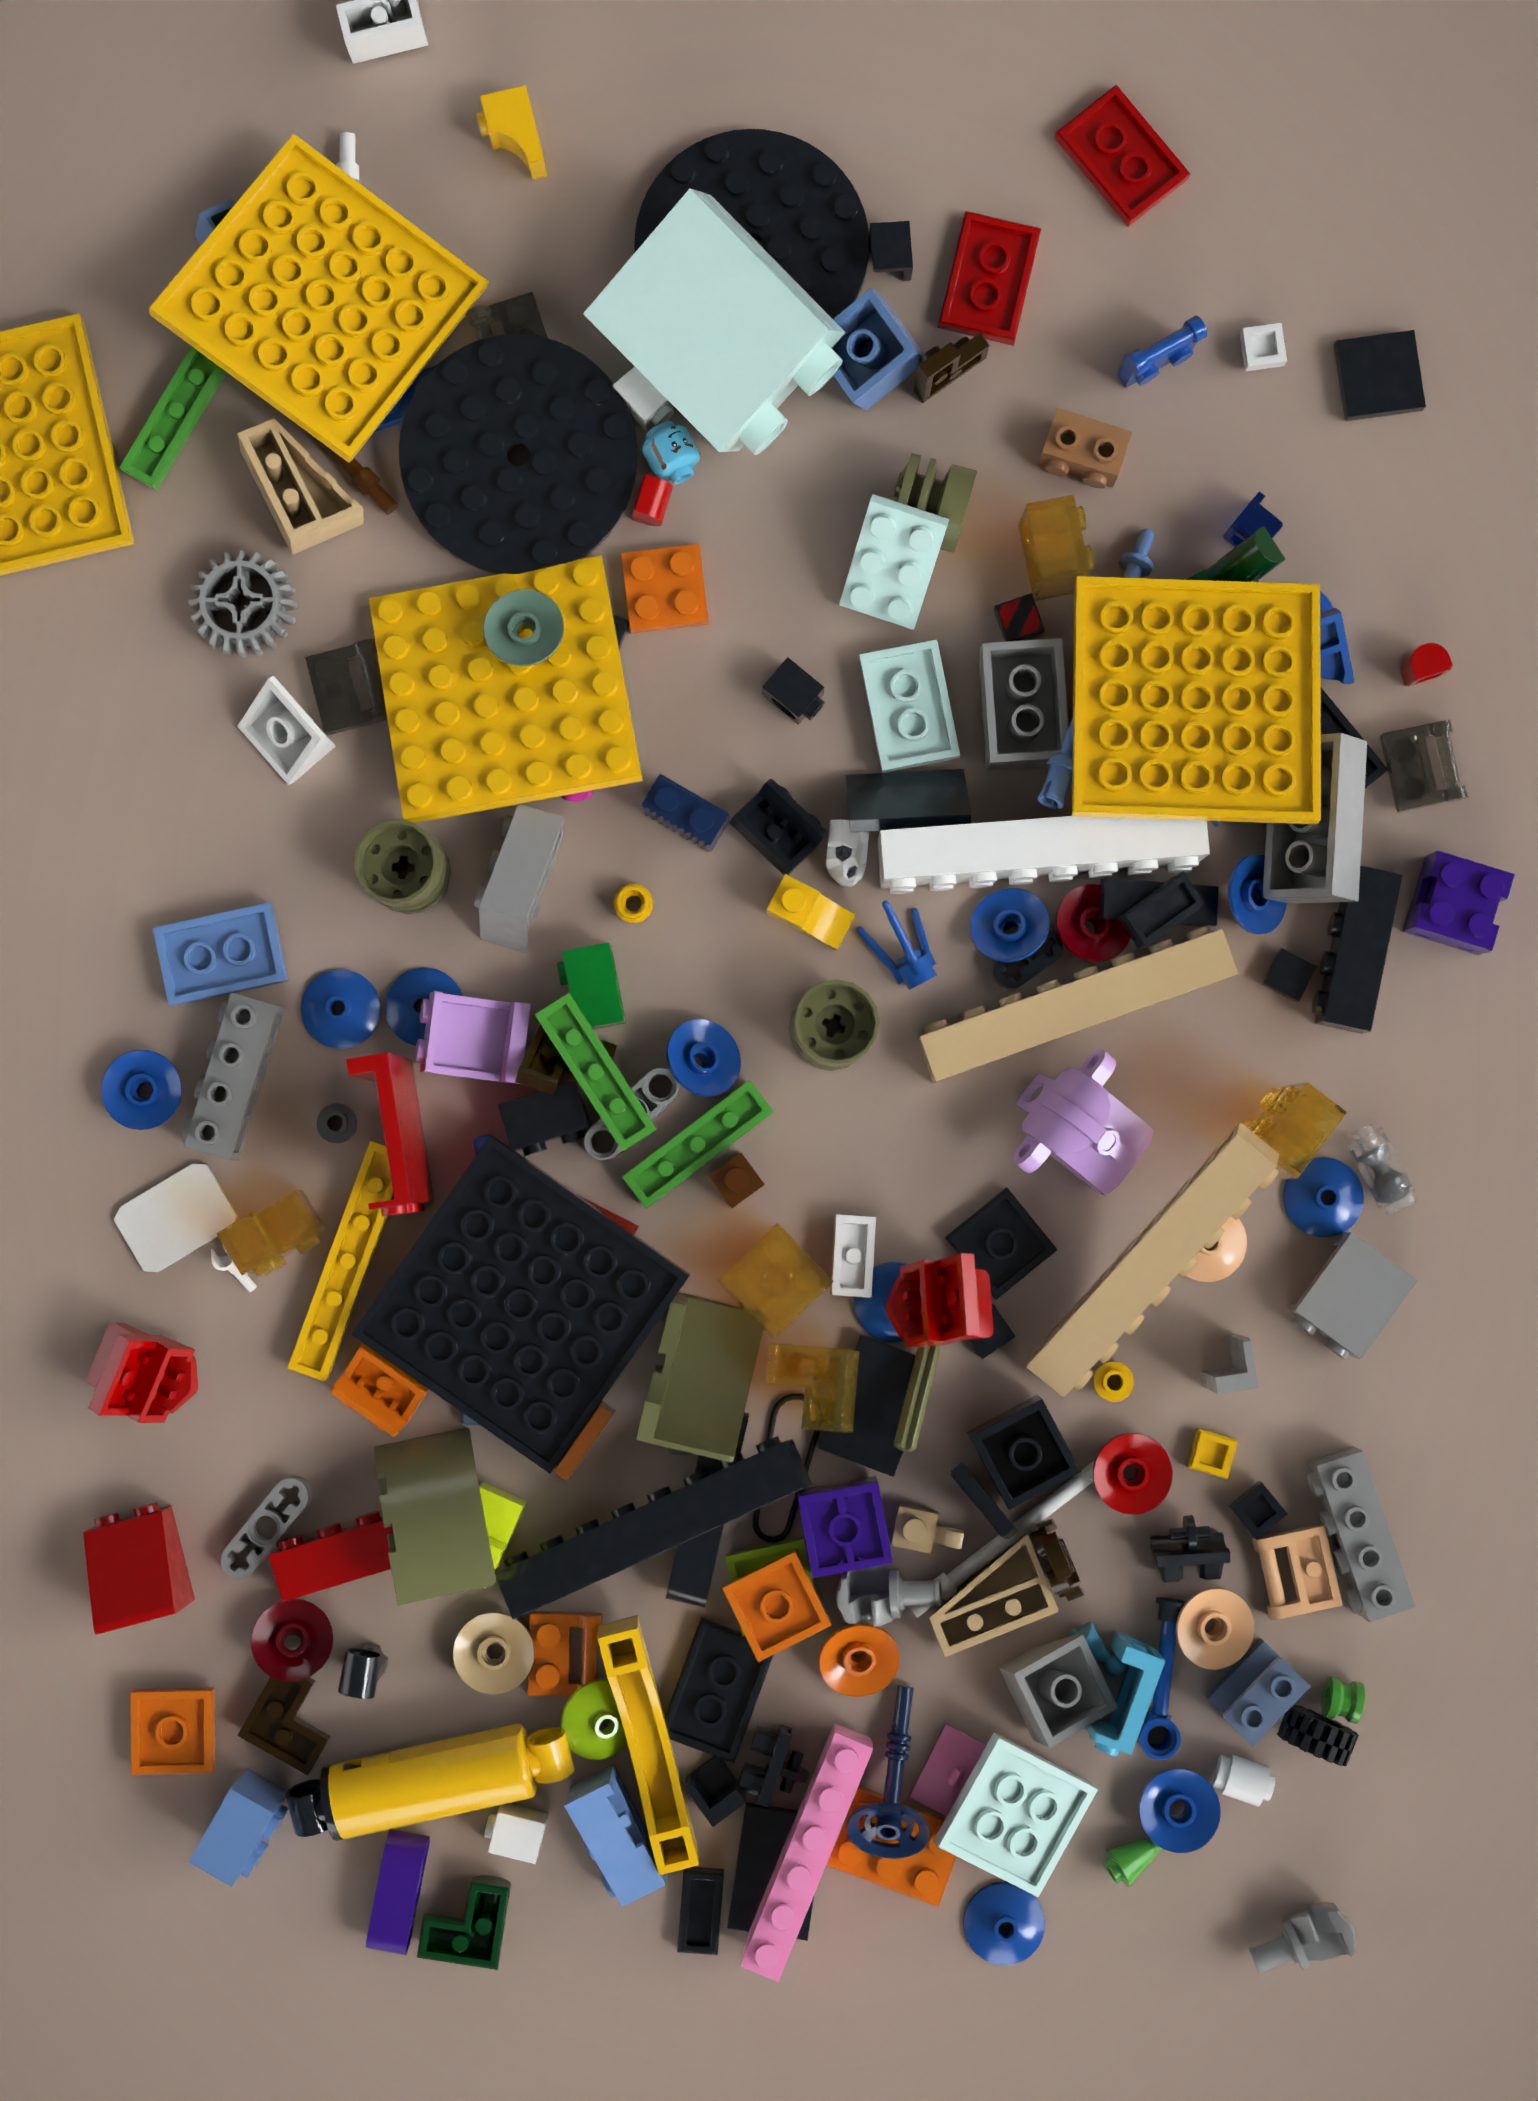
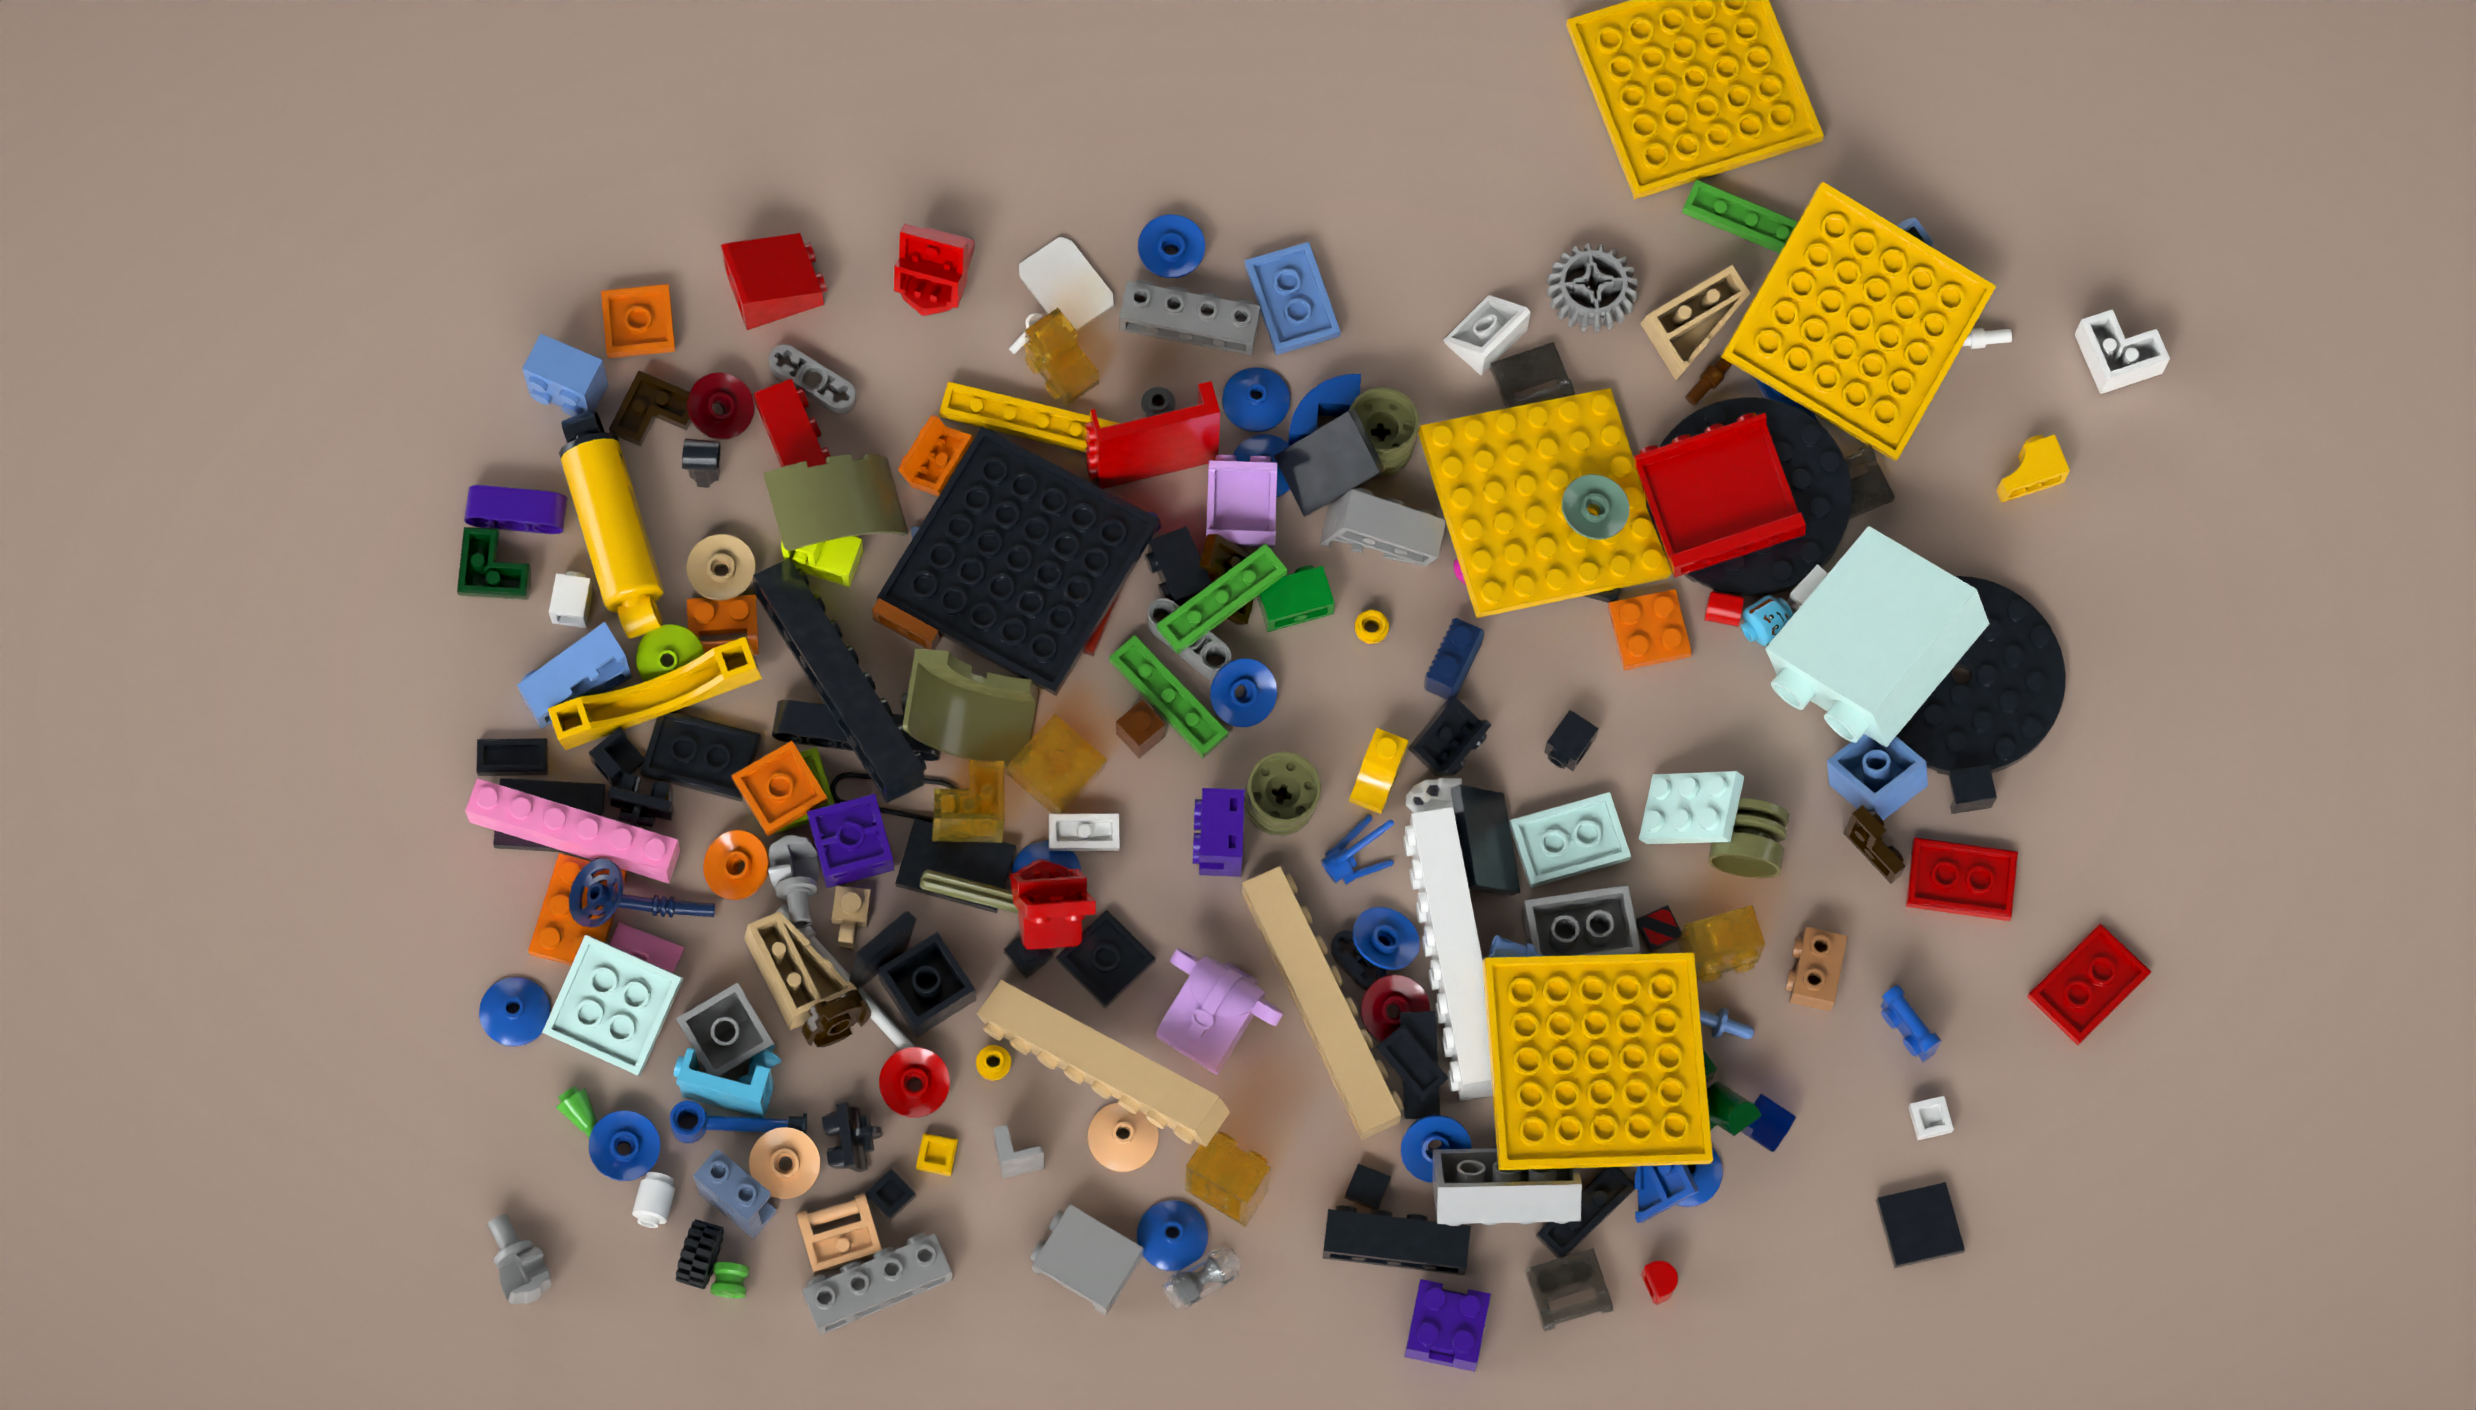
camera: 80 degrees right, 15 degrees down
none -> dark purple piece [1192,788,1245,877]
none -> black tile [1274,409,1386,517]
none -> blue brick [1288,374,1361,446]
none -> red panel [1634,413,1806,578]

